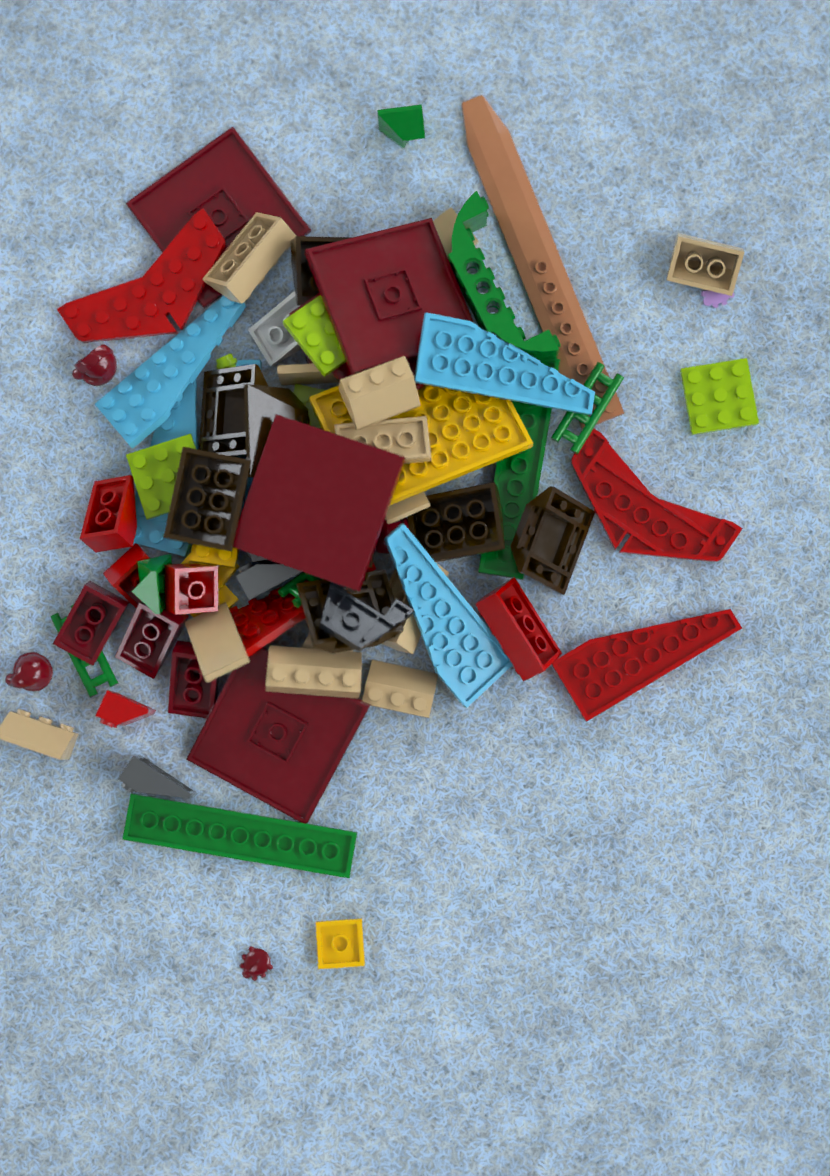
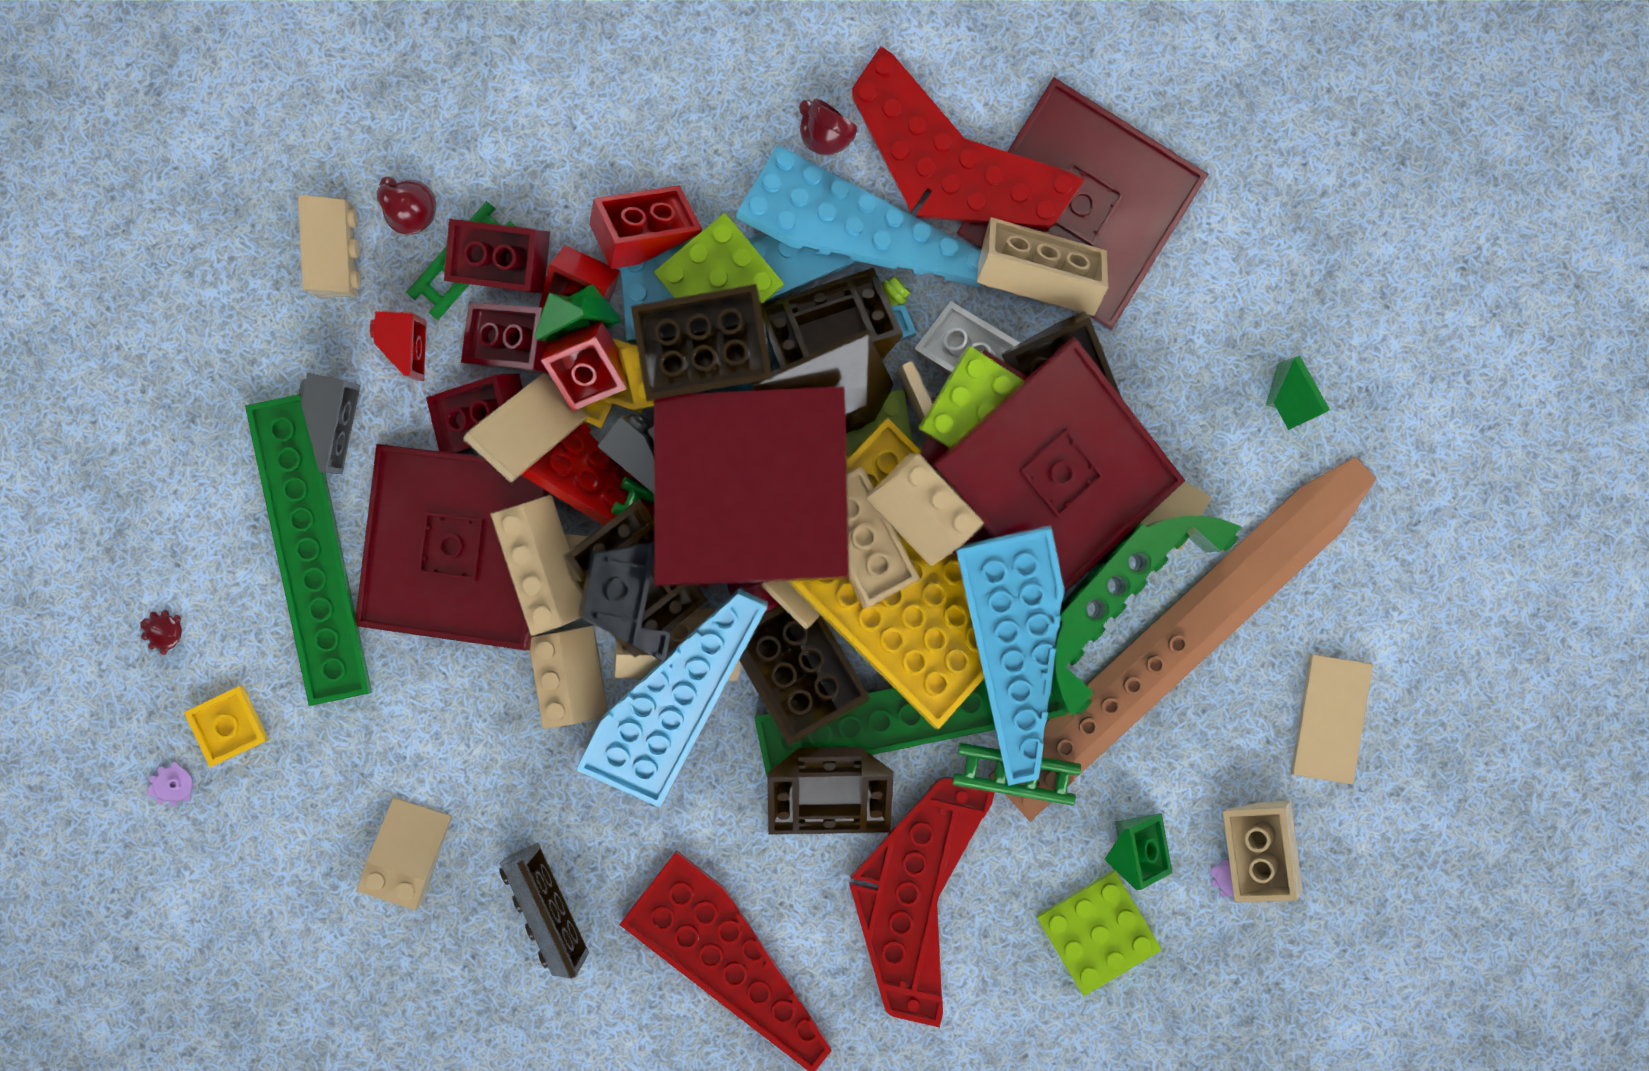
camera: 65 degrees right, 5 degrees up
red slope [475,577,562,681] -> none
none -> lavender piece [147,762,193,806]
none -> tan slope [357,797,452,910]
none -> dark brown slope [499,843,589,979]
none -> green slope [1104,813,1173,890]
none -> tan tile [1291,654,1373,784]

